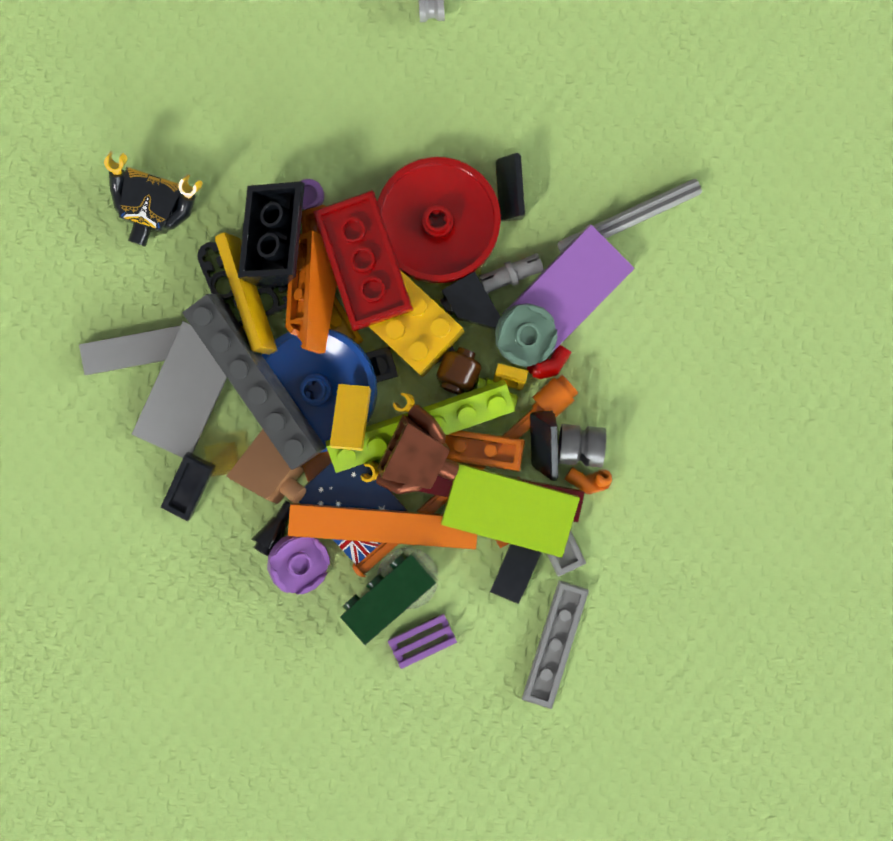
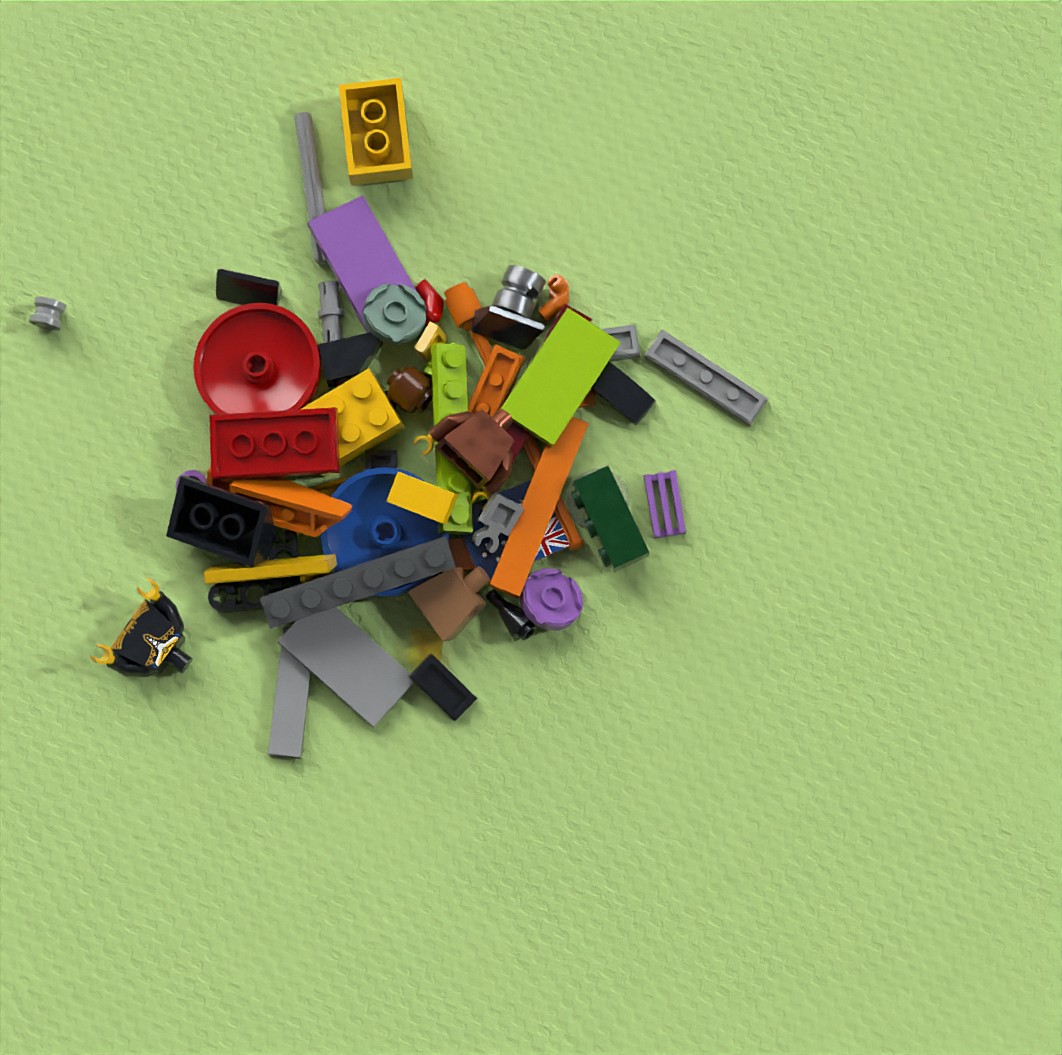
camera: 75 degrees left, 10 degrees down
none -> yellow brick [339,77,413,186]
none -> light grey plate [472,491,524,553]

